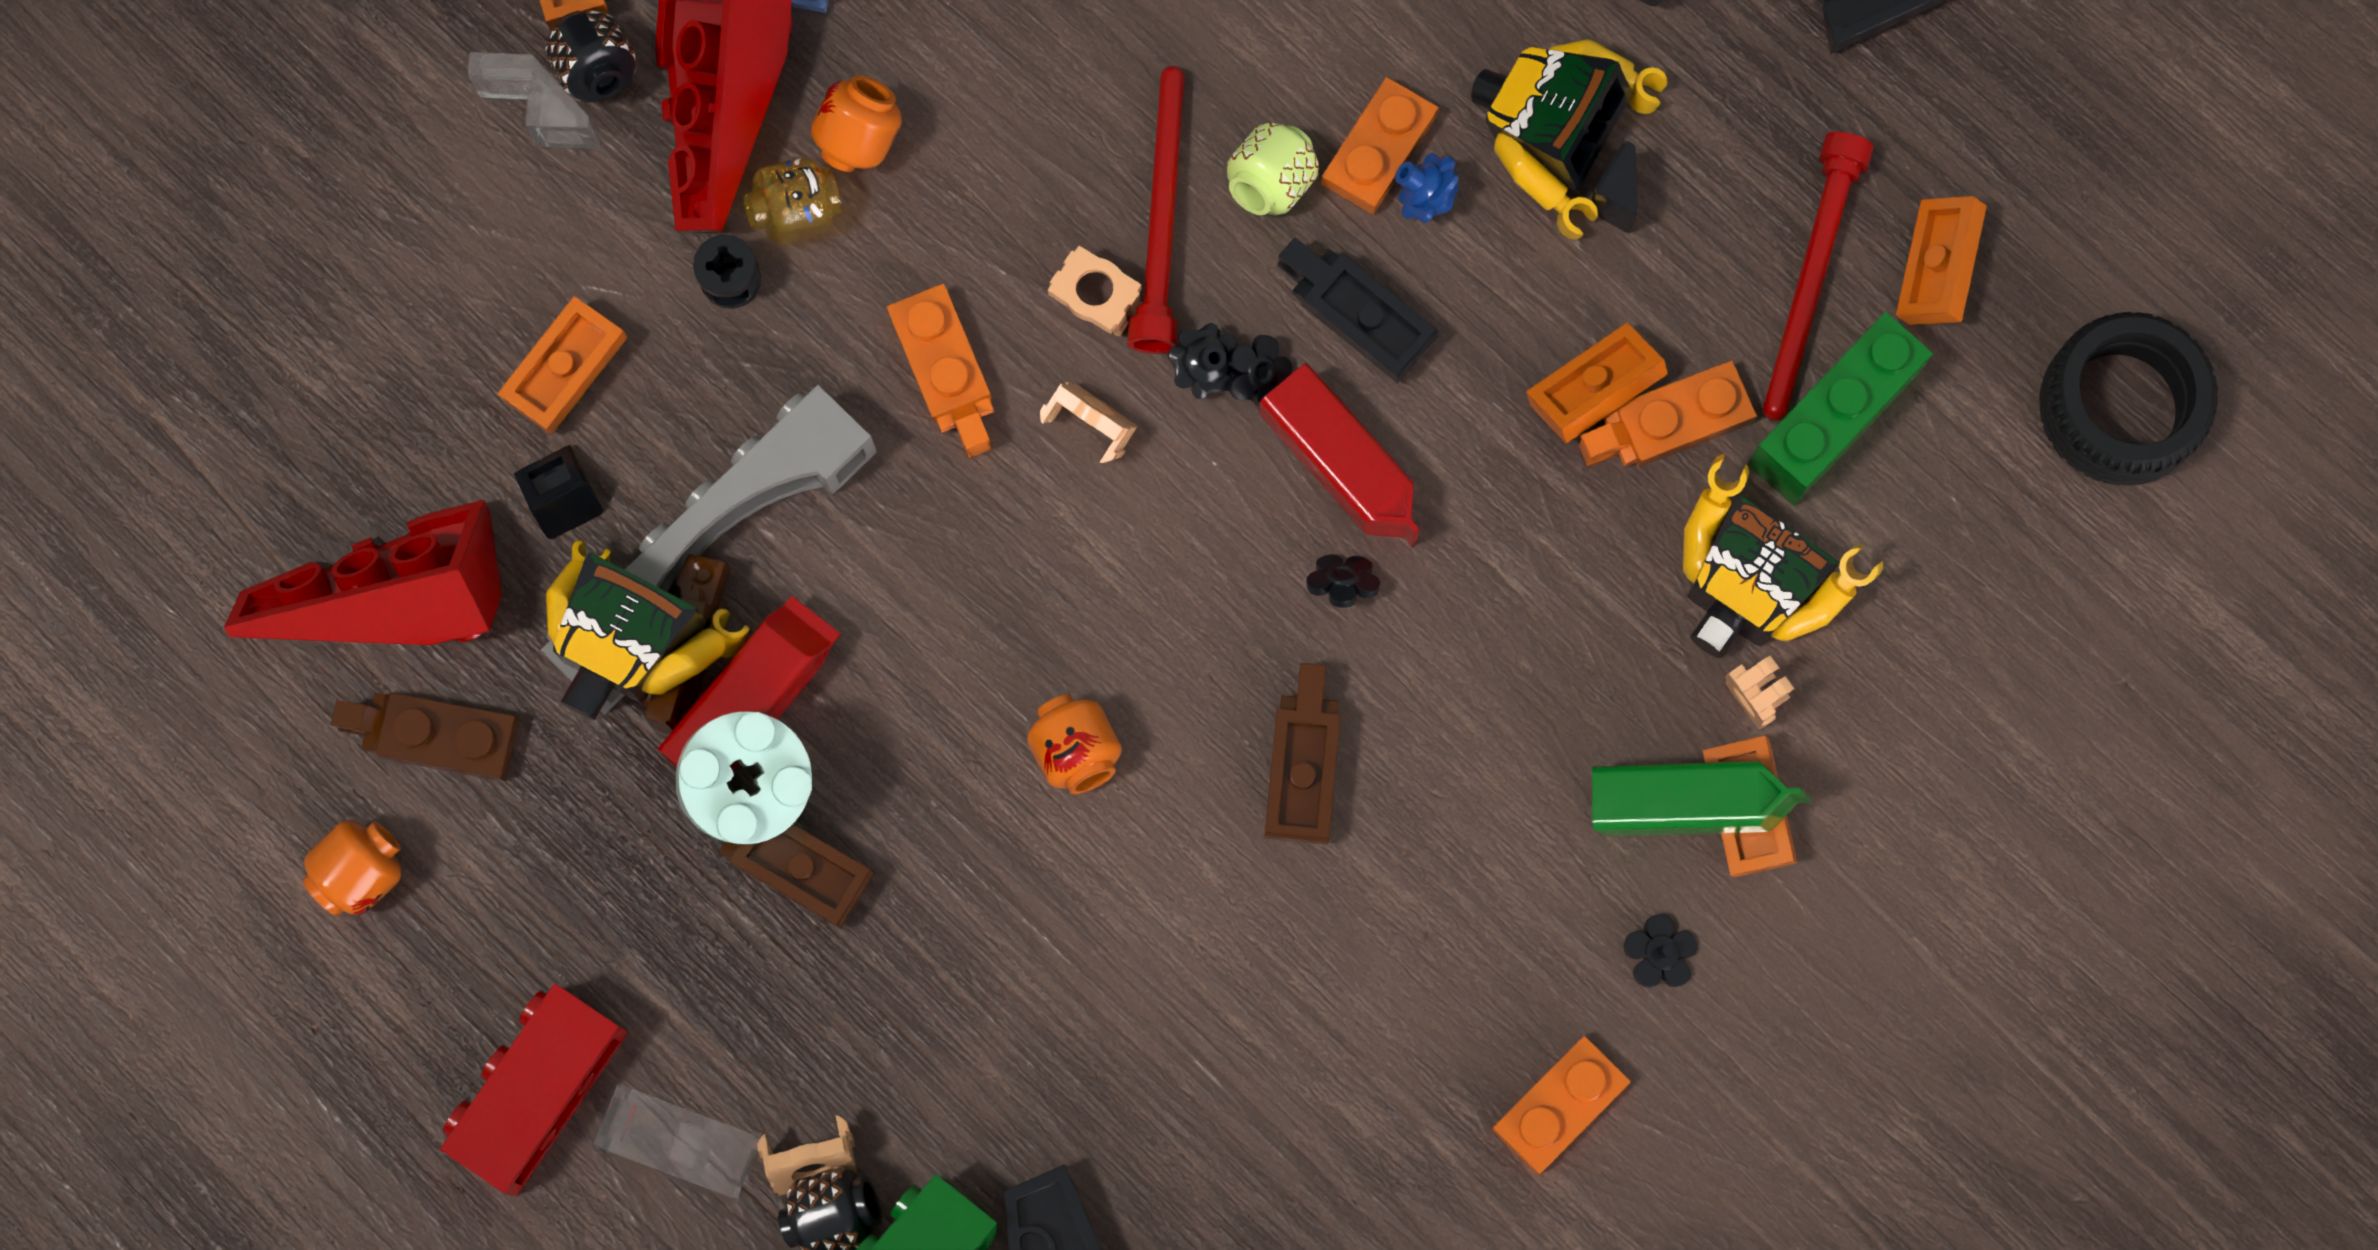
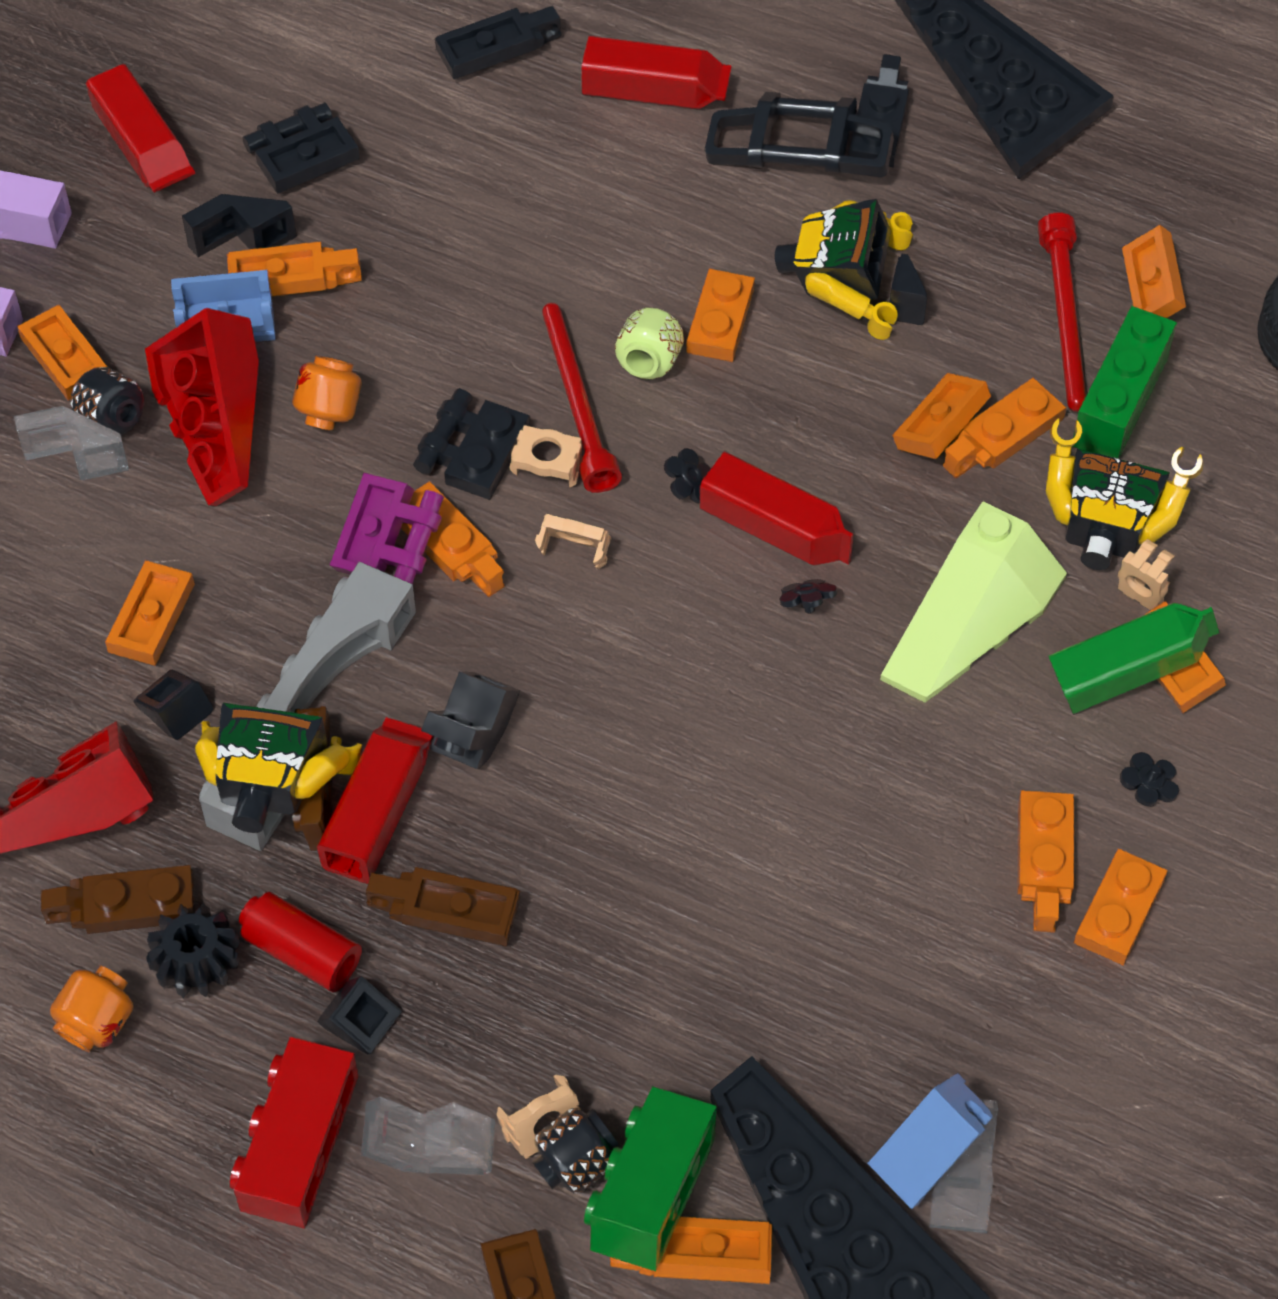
camera: 20 degrees left, 20 degrees down
light aqua brick [676,712,812,844] -> none
black wheel [693,234,762,309] -> none
clear yellow head [744,157,841,245] -> none
orange head [1026,694,1122,795] -> none
black plant [1167,323,1241,399] -> none
reddish brown hinge [1264,663,1341,845] -> none
black hinge [1277,237,1439,384] -> none
blue plant [1395,153,1459,223] -> none
none -> black gear [146,902,240,999]
none -> red brick [239,892,362,993]
none -> black slope [317,976,402,1055]
none -> magenta plate [330,473,444,584]
none -> black plate [413,388,531,500]
none -> black brick [421,671,520,769]
none -> yellowish green wedge [880,501,1067,703]
none -> orange hinge [1017,790,1074,933]

